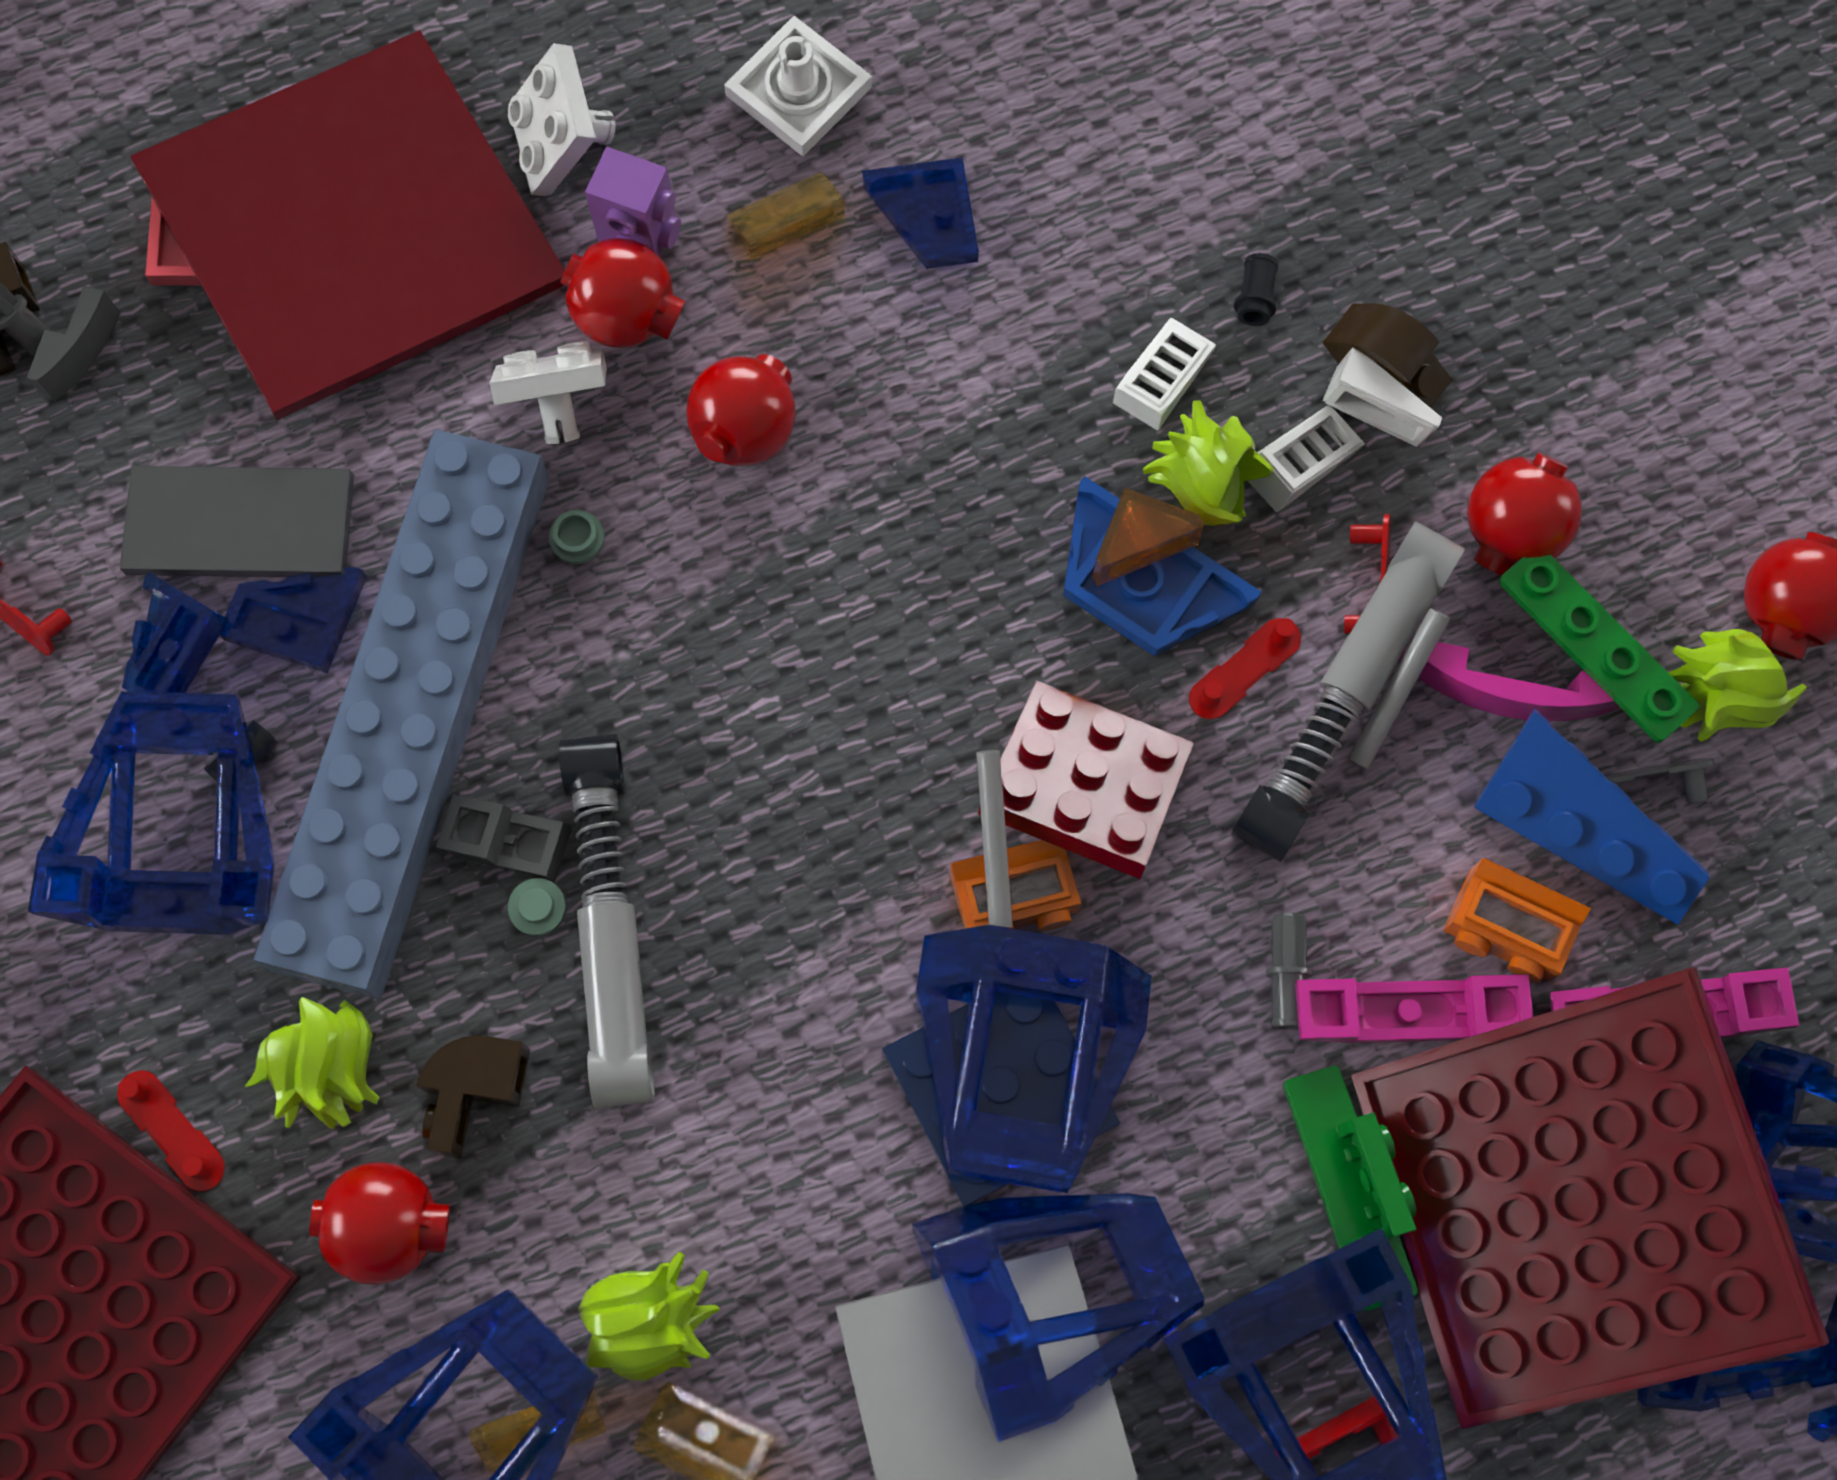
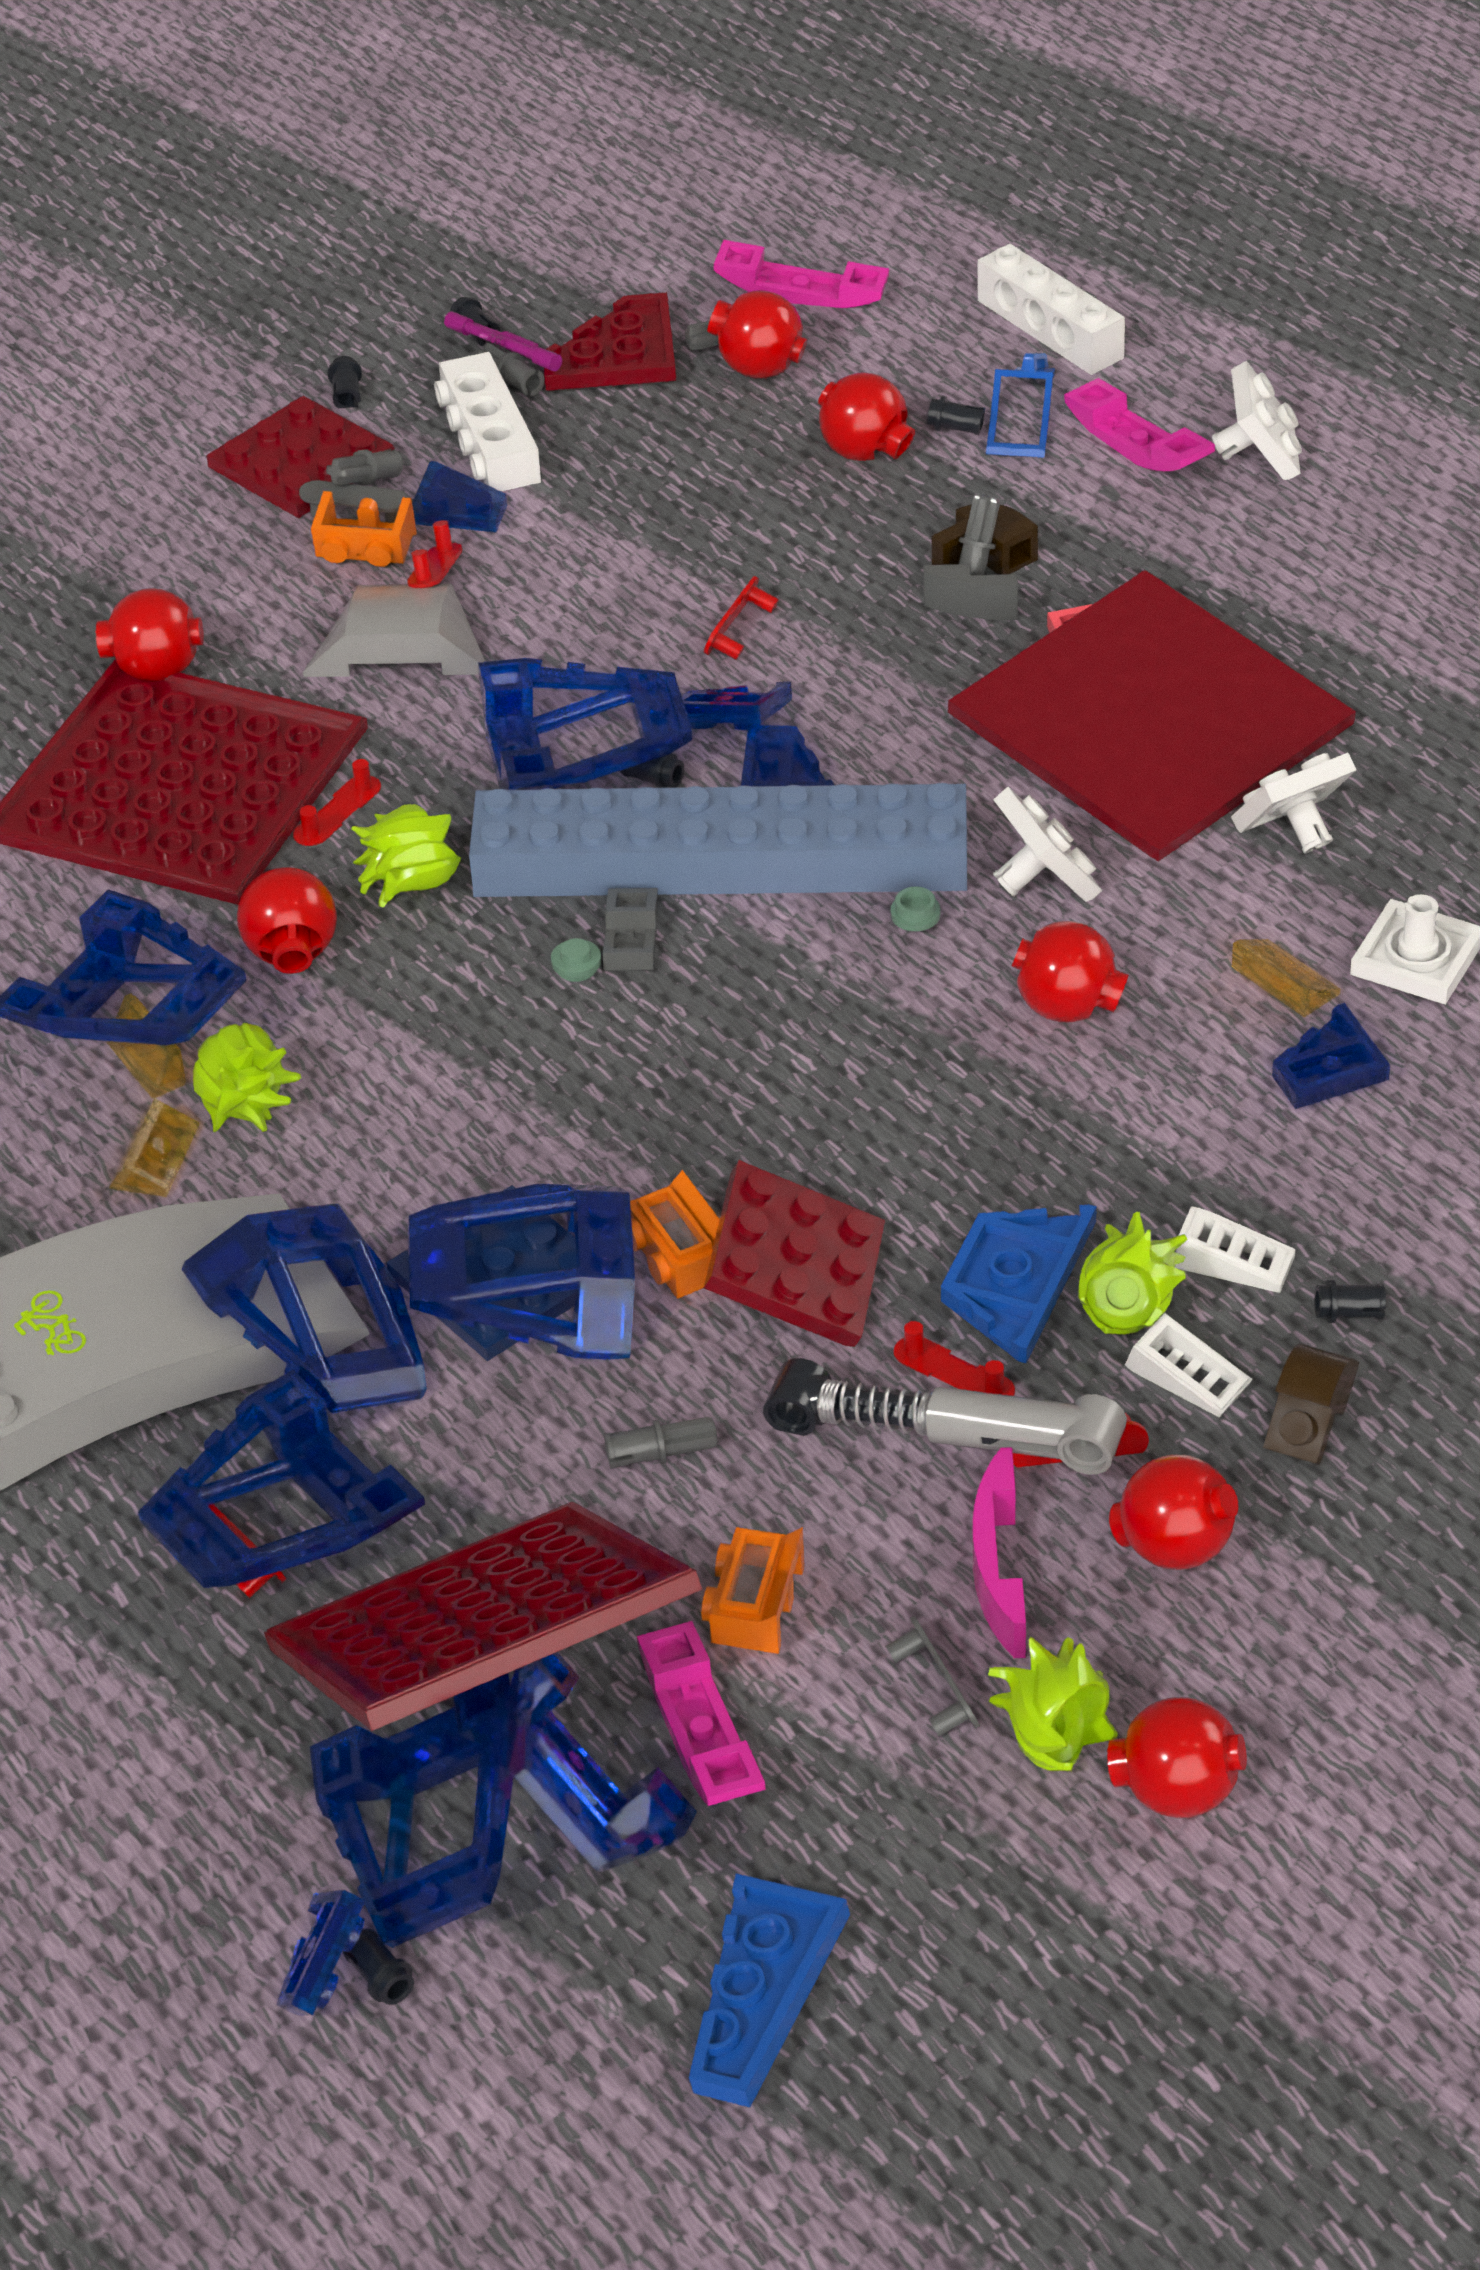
camera: 80 degrees right, 30 degrees down
dark grey tile [120,466,354,578] -> none
dark brown brick [416,1036,530,1159] -> none
light grey piece [559,734,655,1109] -> none
red brick [560,238,685,348] -> none
medium lavender brick [585,146,681,256] -> none
light grey bar [976,750,1013,929] -> none
clear orange slope [1092,488,1204,586] -> none
green bracket [1283,1065,1418,1311] -> none
dark pink slope [1295,975,1533,1043] -> none
white slope [1322,347,1442,447] -> none
light grey bar [1349,608,1451,768] -> none
blue wing [1474,708,1710,925] -> none
green bracket [1499,555,1699,743] -> none

